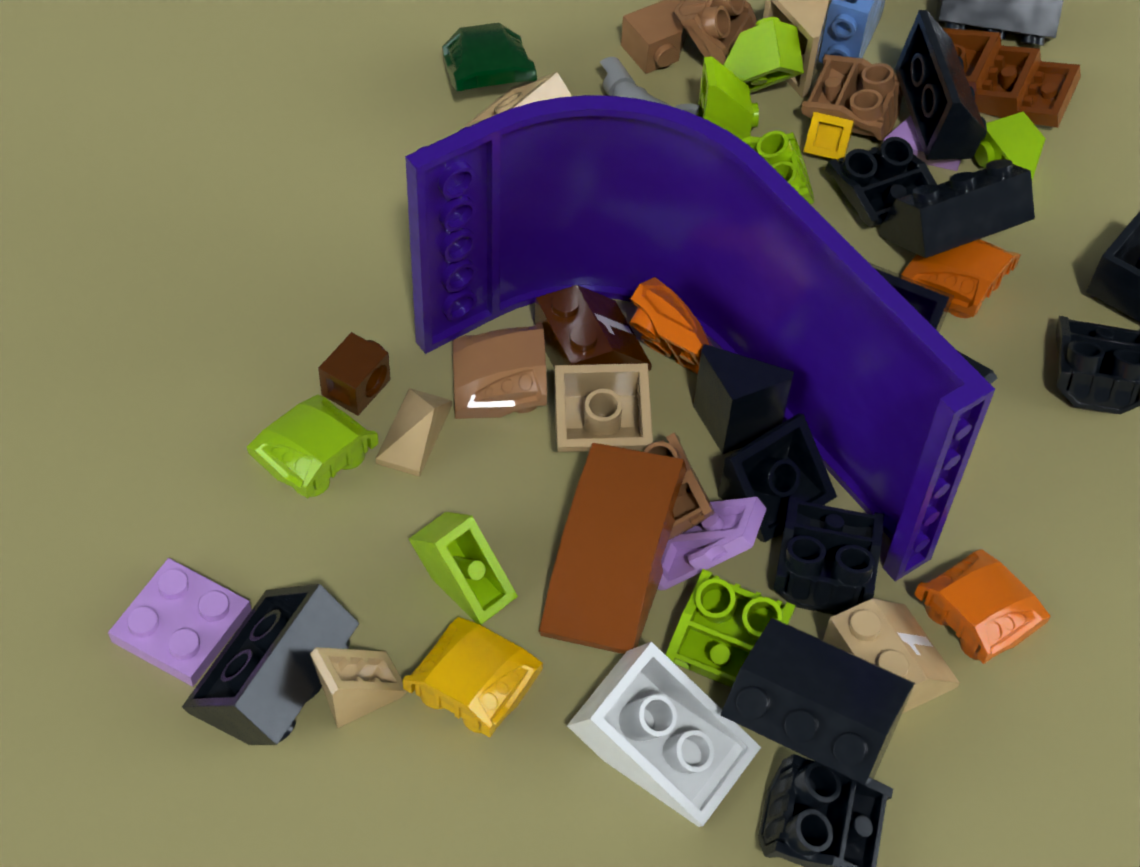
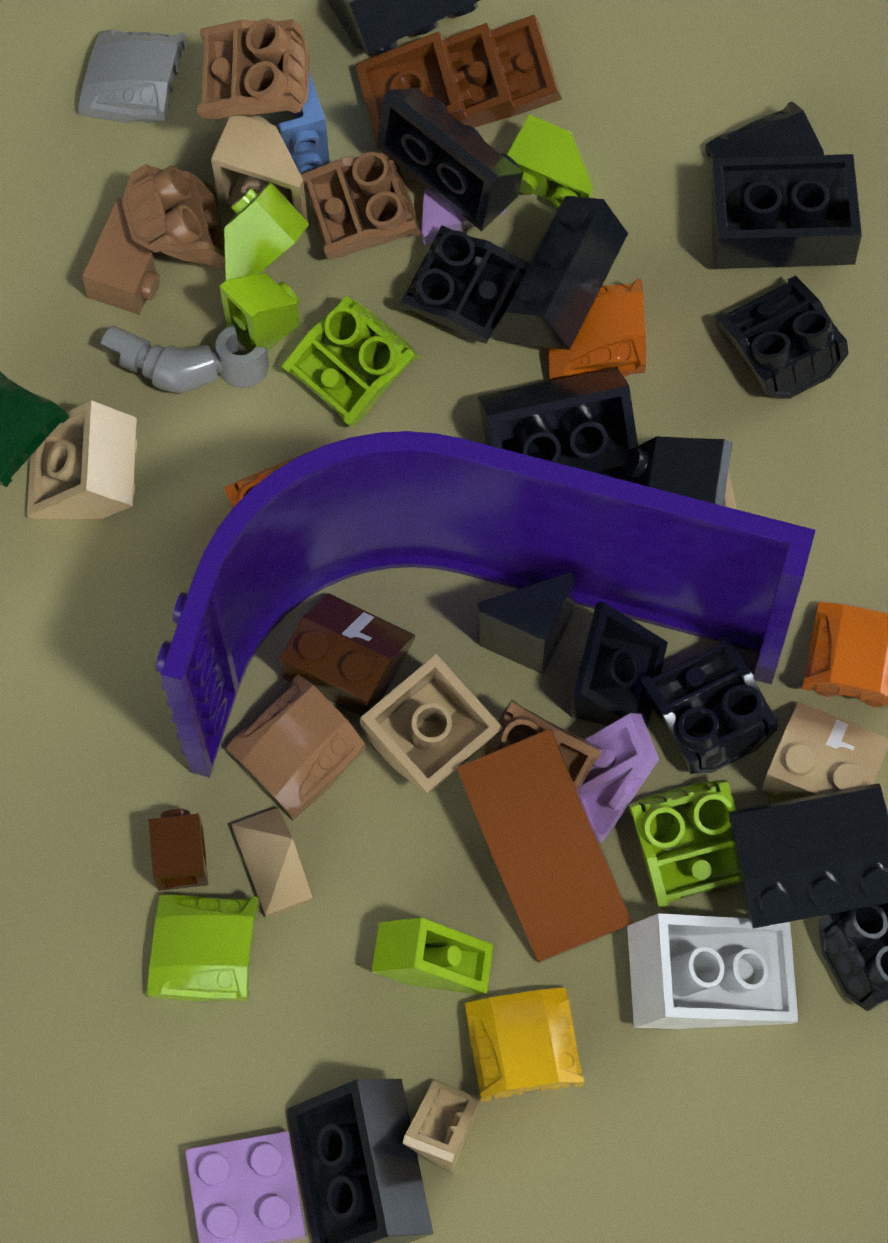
camera: 35 degrees left, 15 degrees up
orange slope [629,277,713,375] -> none
yellow plate [803,112,855,161] -> none

